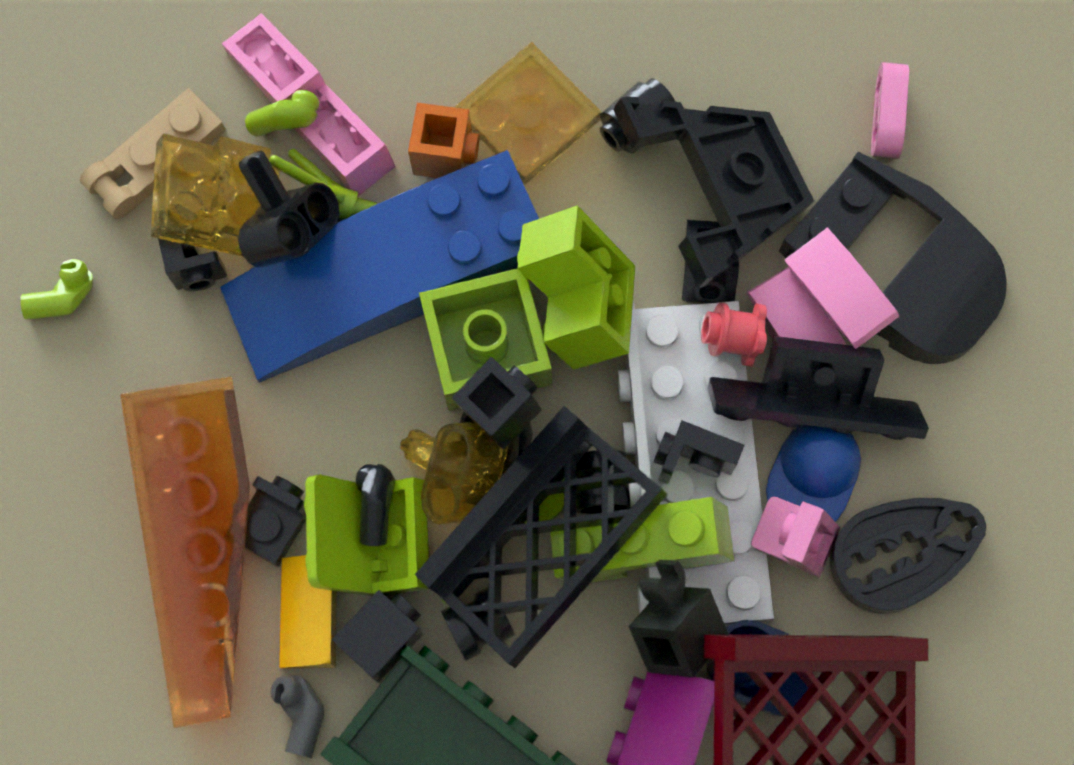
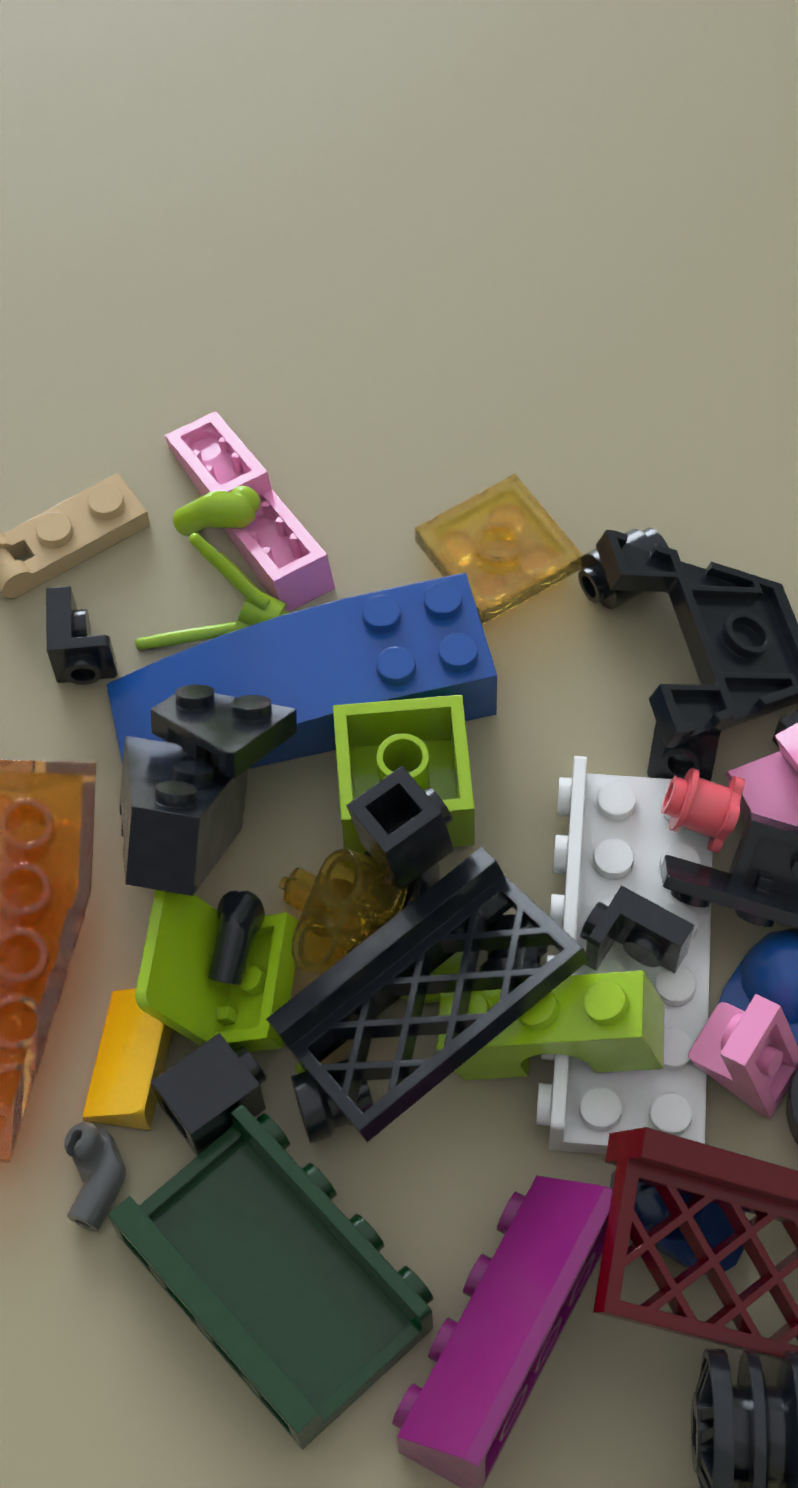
camera: 10 degrees right, 15 degrees down
clear yellow plate [151,133,280,257] -> none
black bracket [228,475,306,567] -> none
black beam [238,151,340,267] -> none
orange brick [408,102,480,178] -> none
lime brick [517,205,635,370] -> none
pearl dark grey brick [628,560,729,678] -> none
none -> black wedge [119,735,248,896]
none -> black wing [151,684,297,778]

